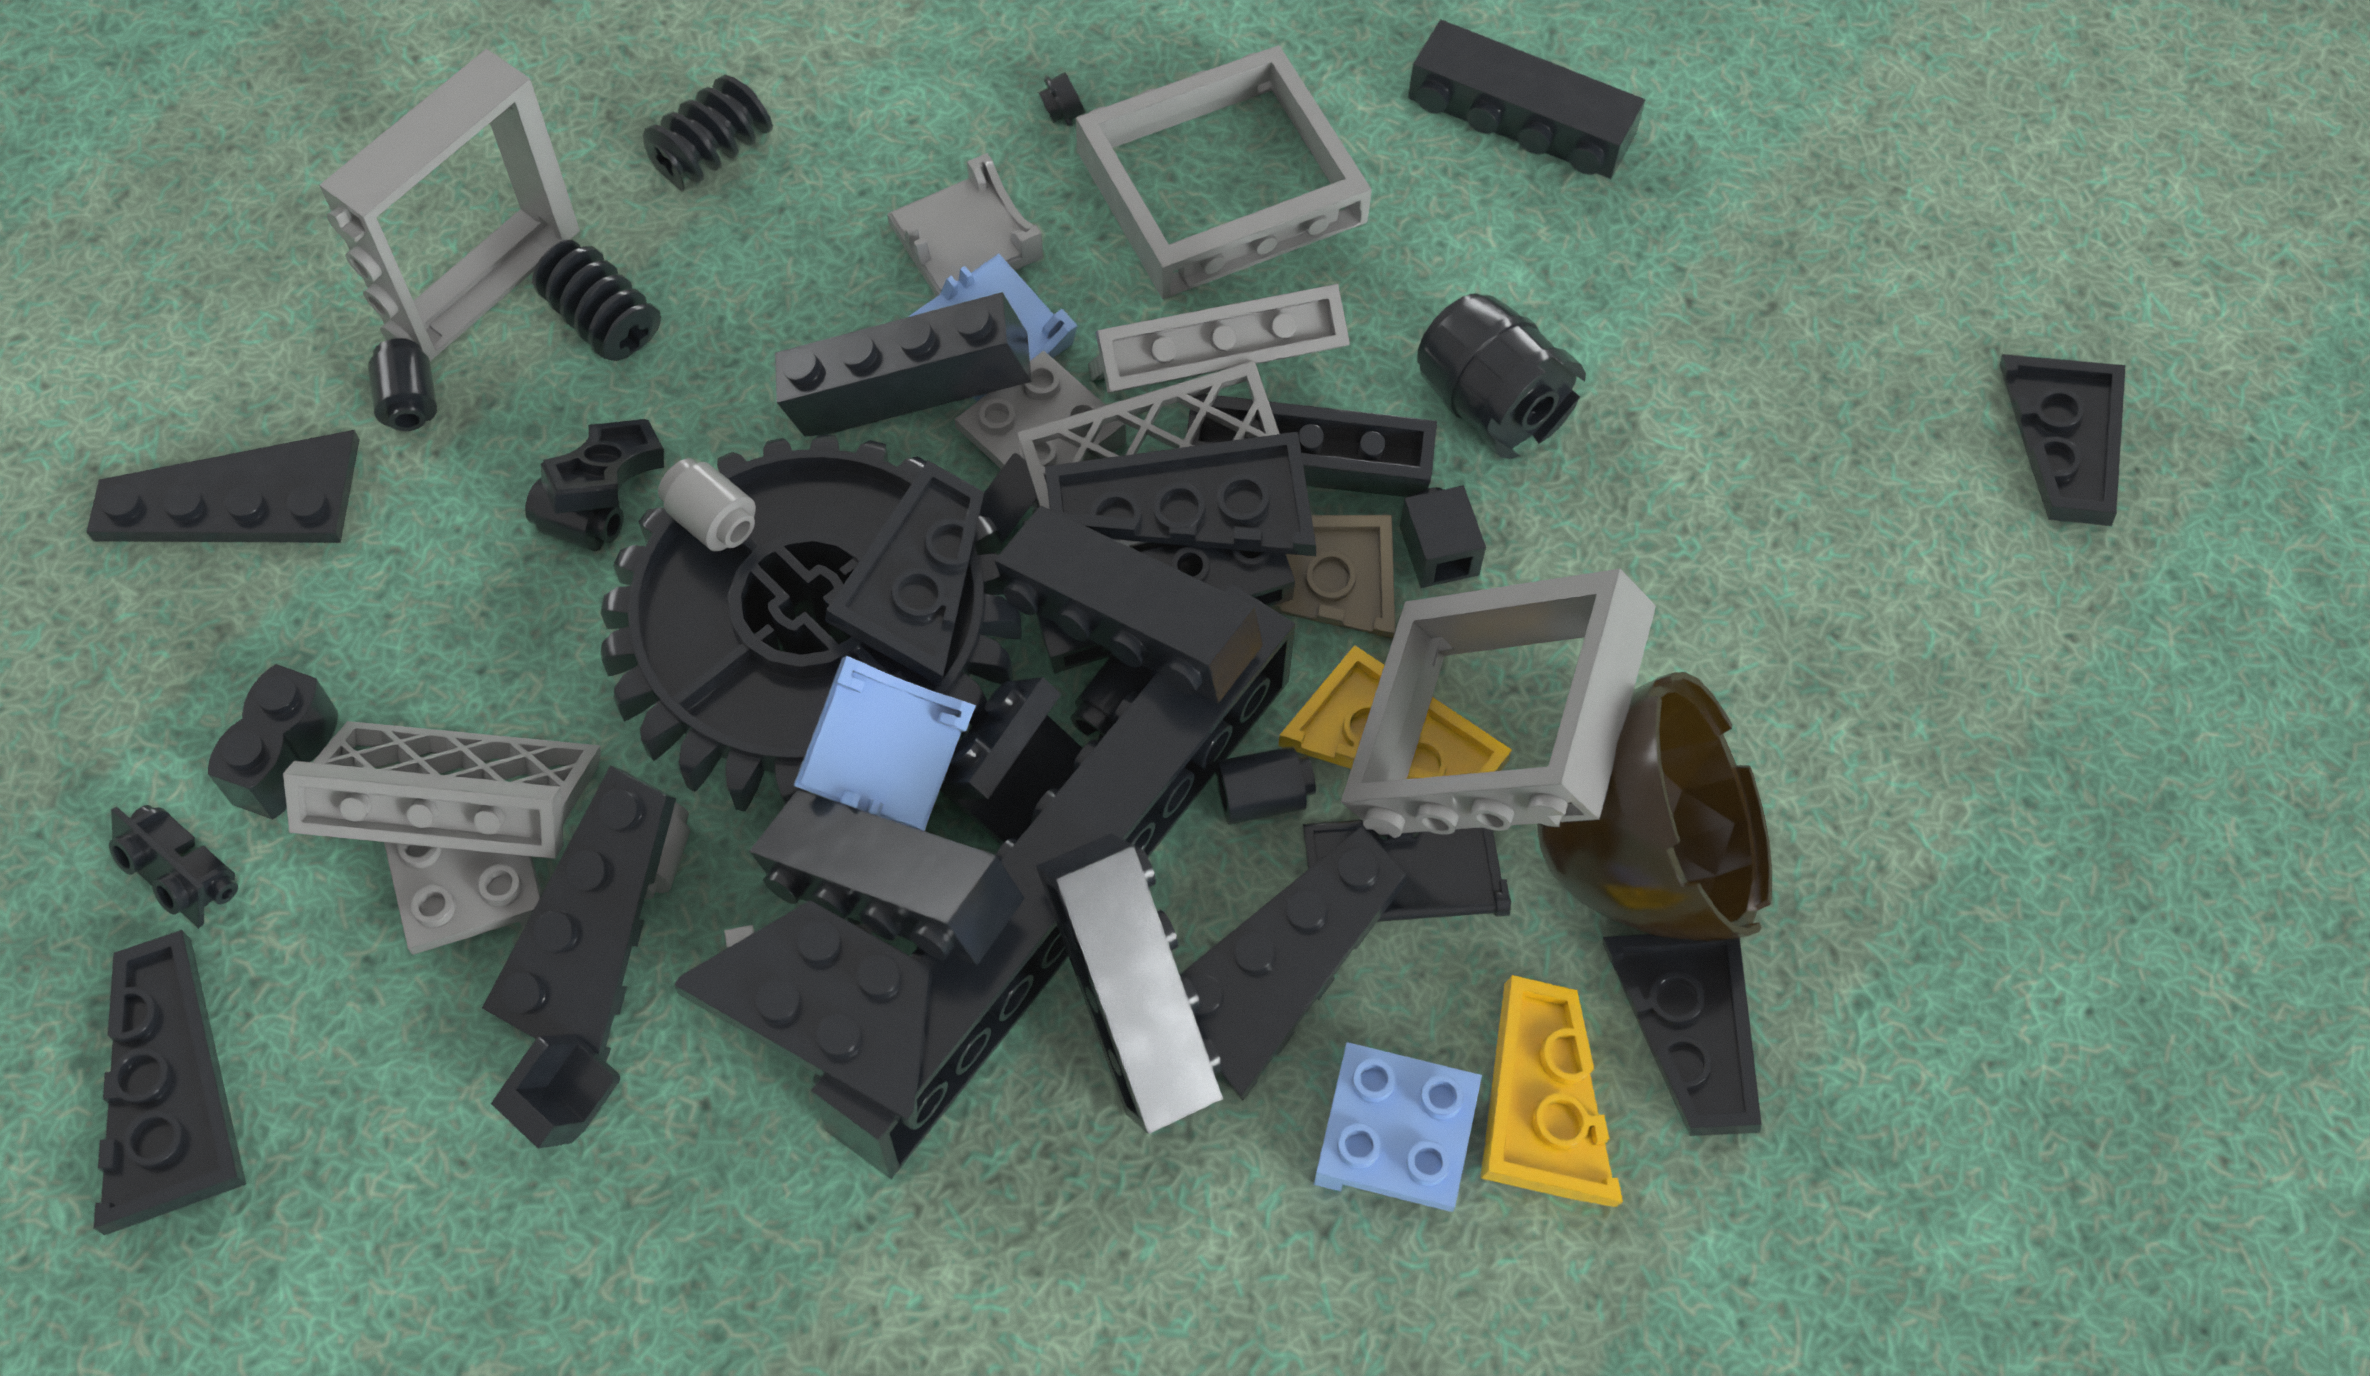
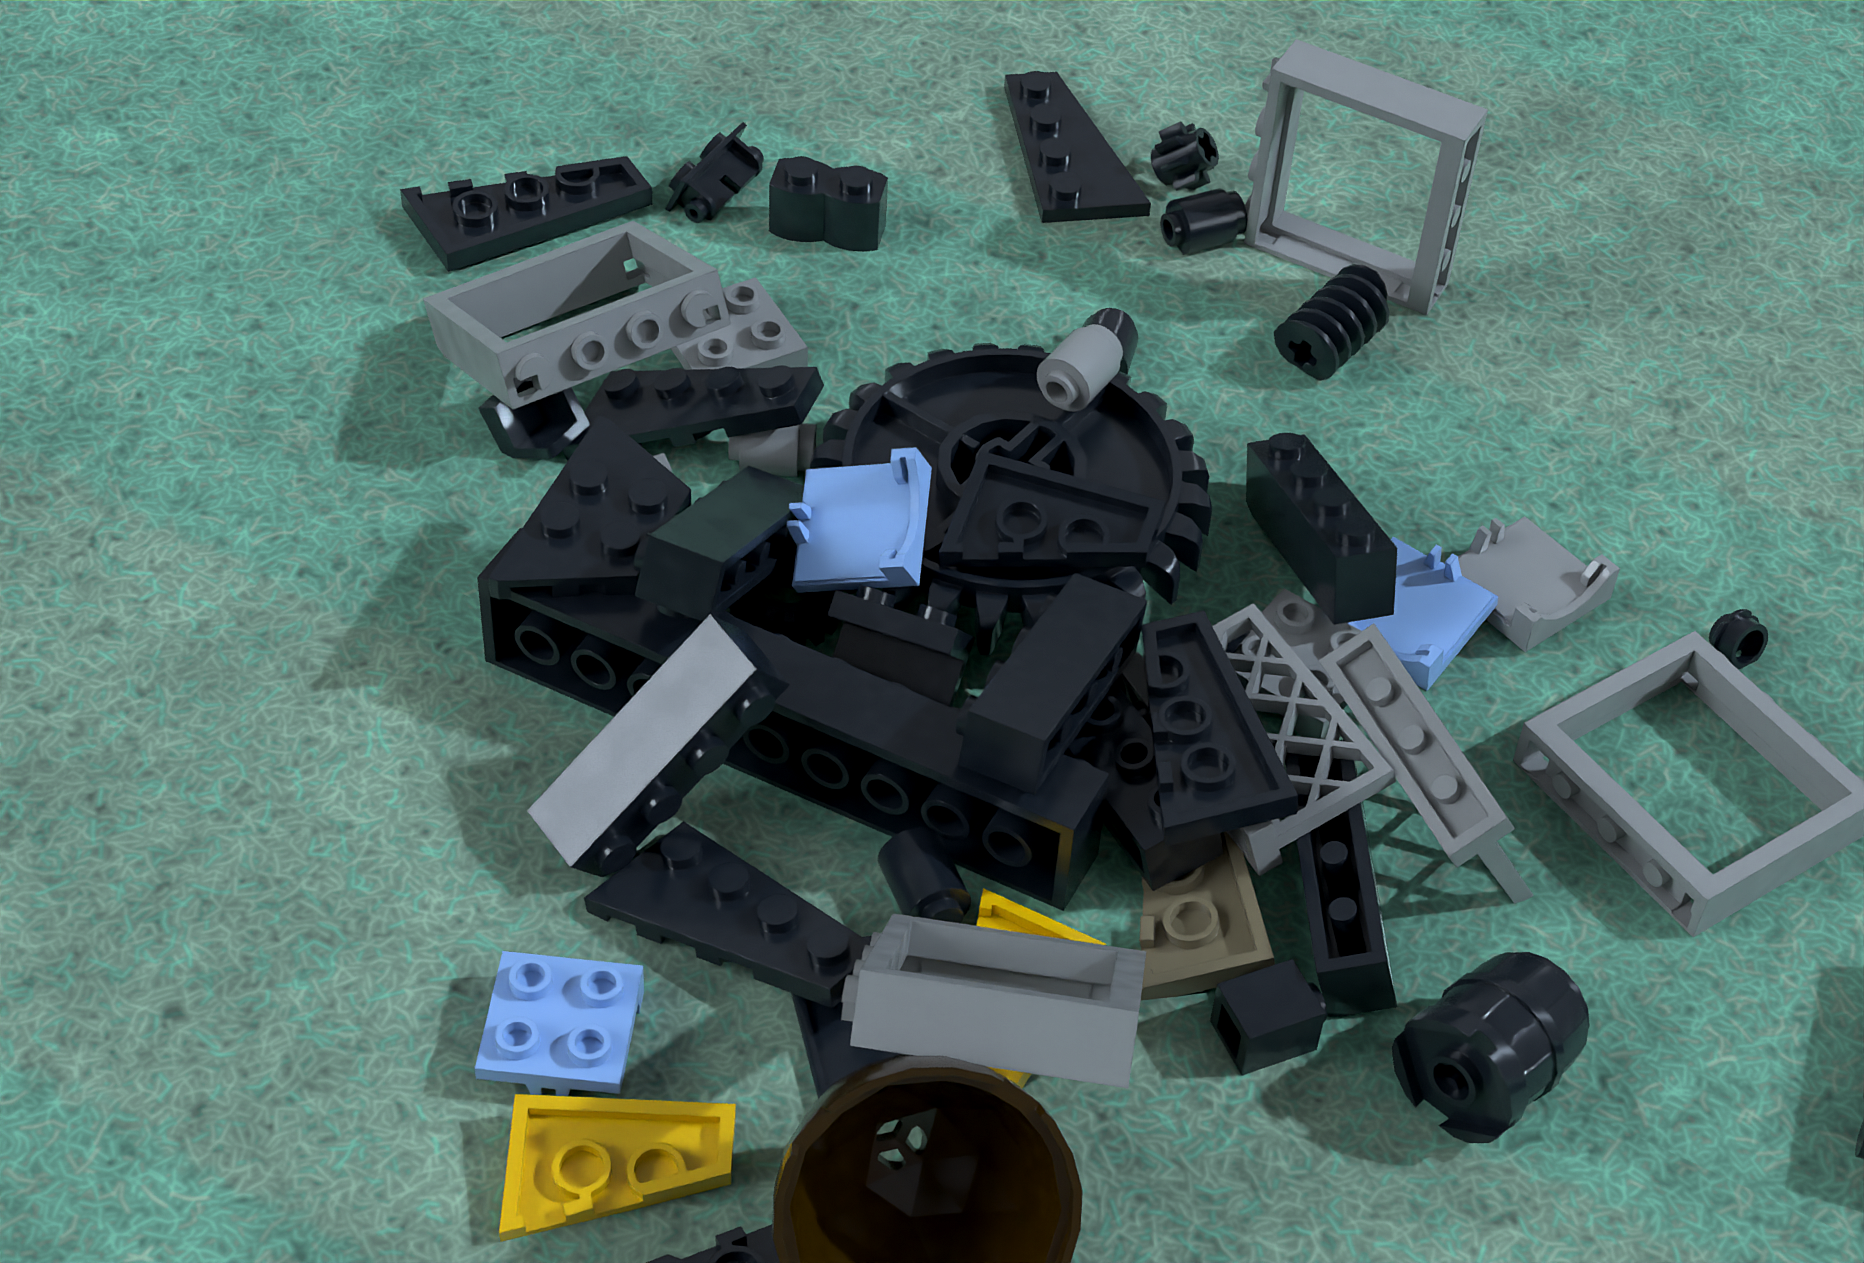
camera: 80 degrees right, 15 degrees down
light grey fence [283,721,601,859] -> none
black tile [541,419,664,514] -> none
black piece [643,74,773,192] -> none
none -> light grey window [423,221,731,410]
none -> black gear [1151,121,1219,191]

